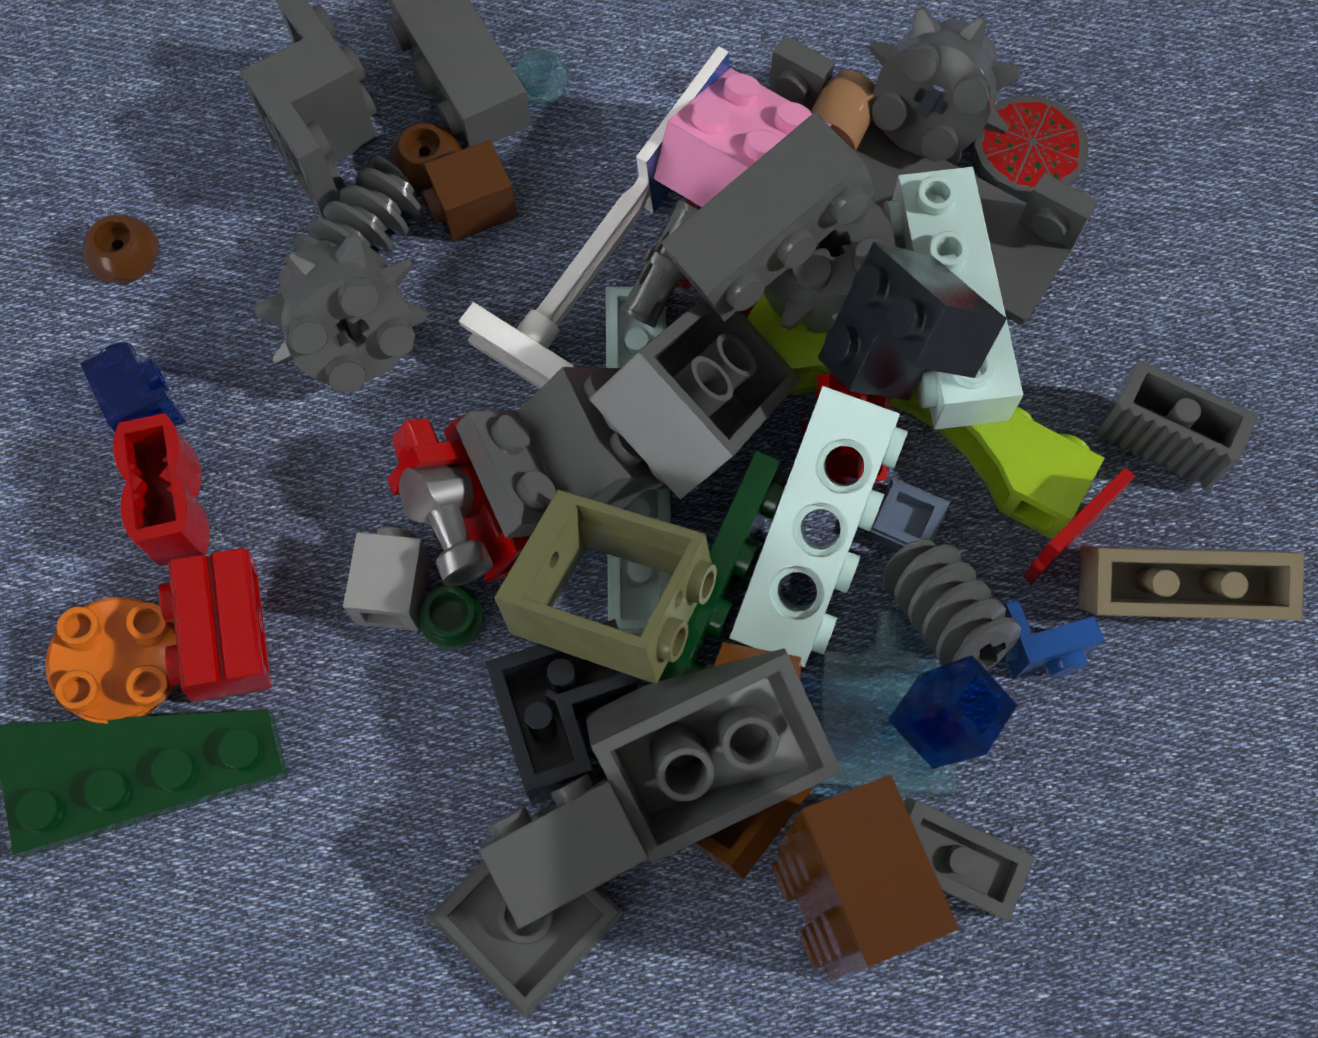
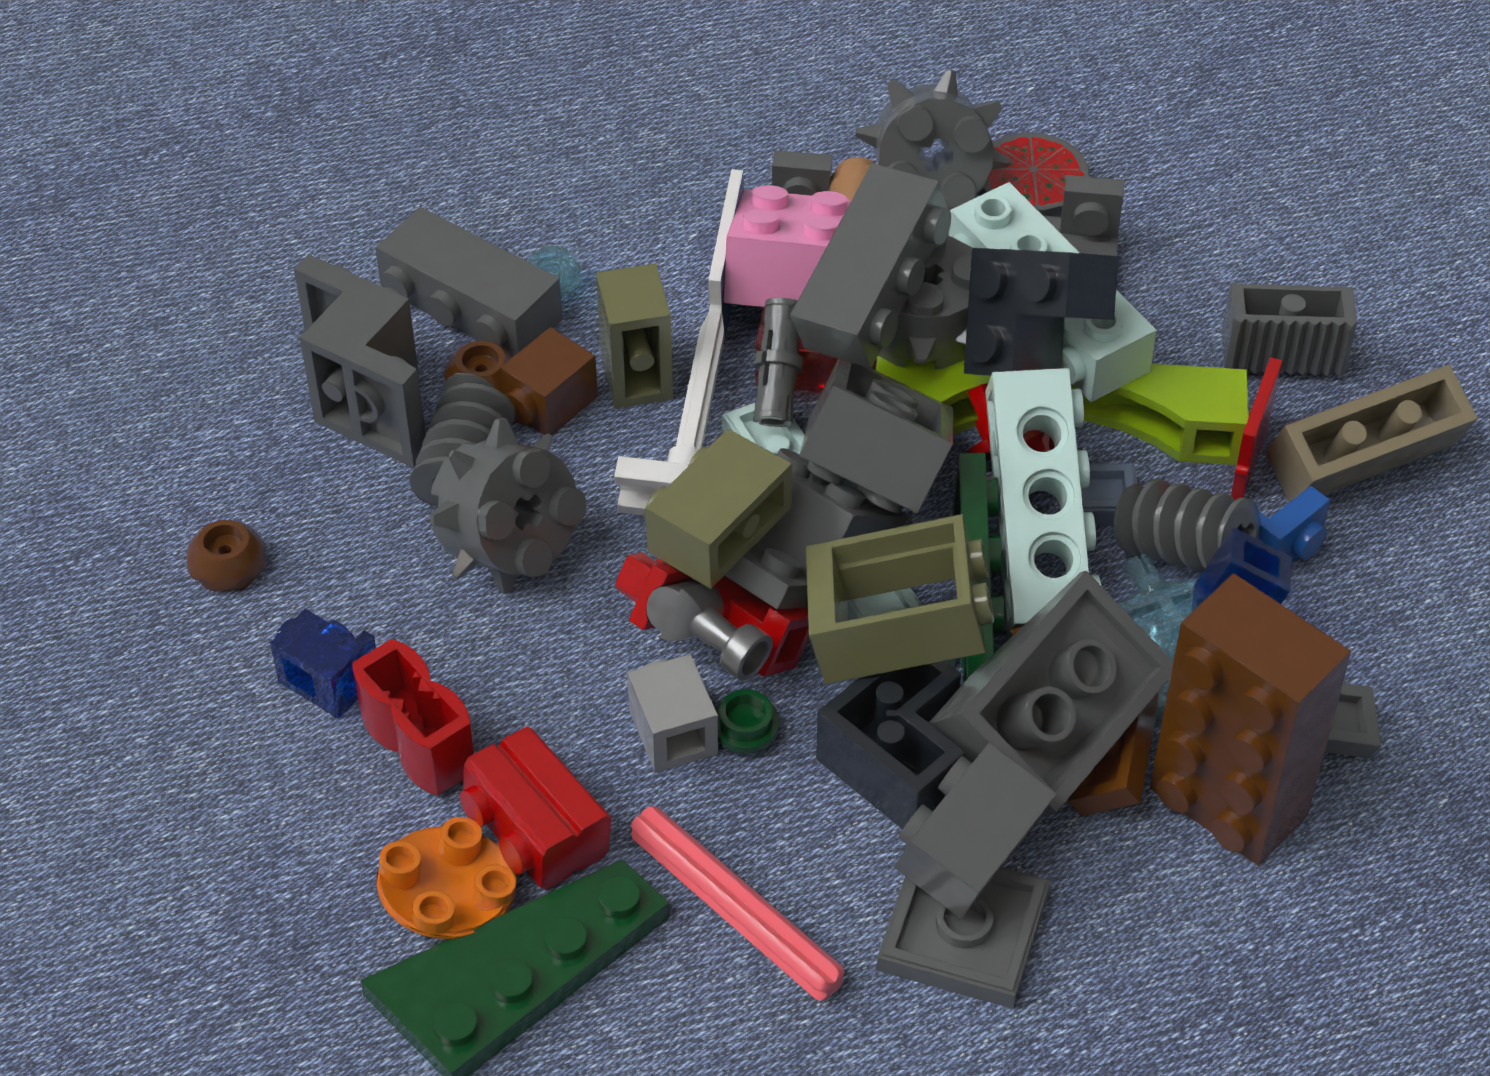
camera: 25 degrees left, 20 degrees down
none -> olive brick [596,263,673,409]
none -> coral axle [631,806,845,1001]
none -> olive brick [644,429,792,589]

